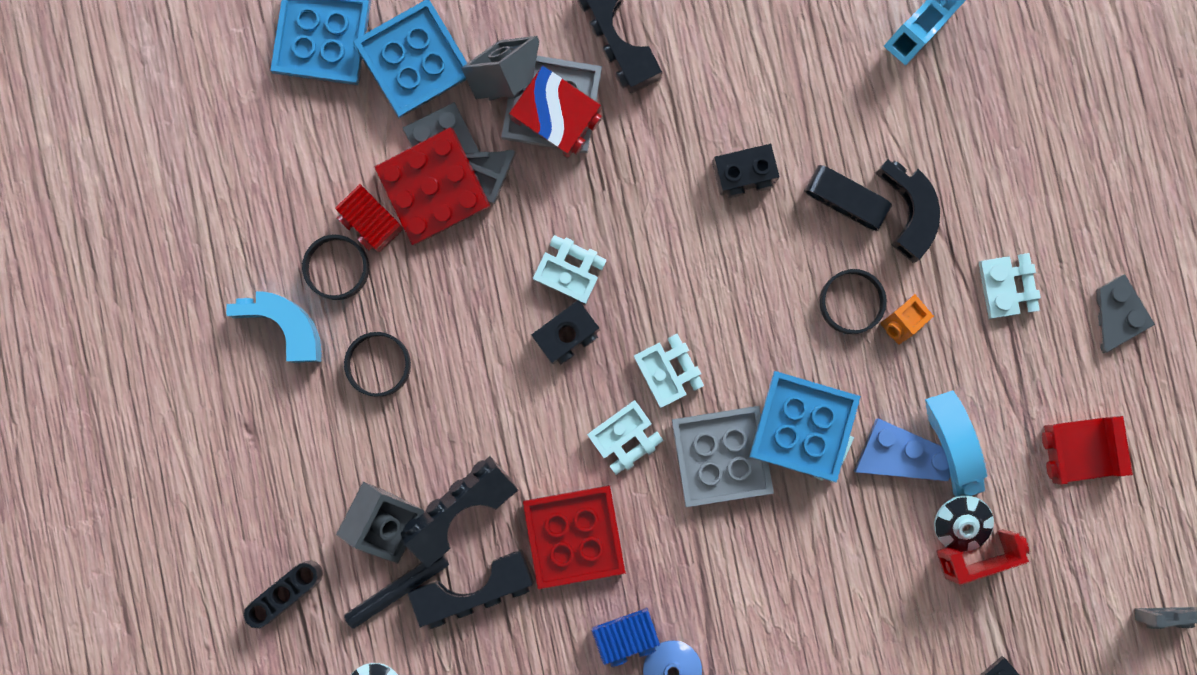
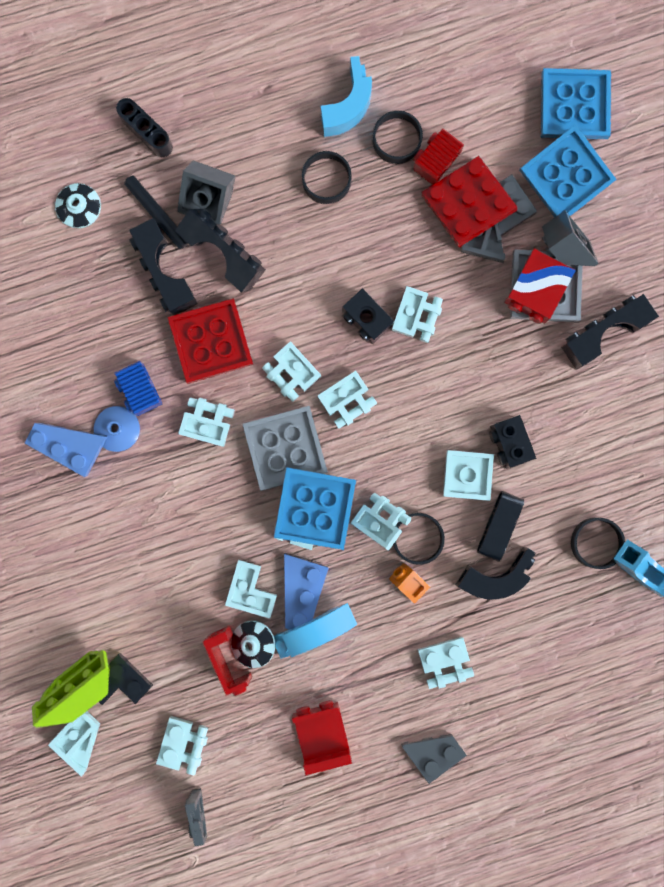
camera: 80 degrees right, 0 degrees up
none -> light aqua plate [156,716,208,775]
none -> light aqua plate [179,397,235,447]
none -> light aqua plate [225,560,277,618]
none -> light aqua plate [351,493,411,551]
none -> light aqua plate [443,450,494,501]
none -> black tyre [571,518,625,569]

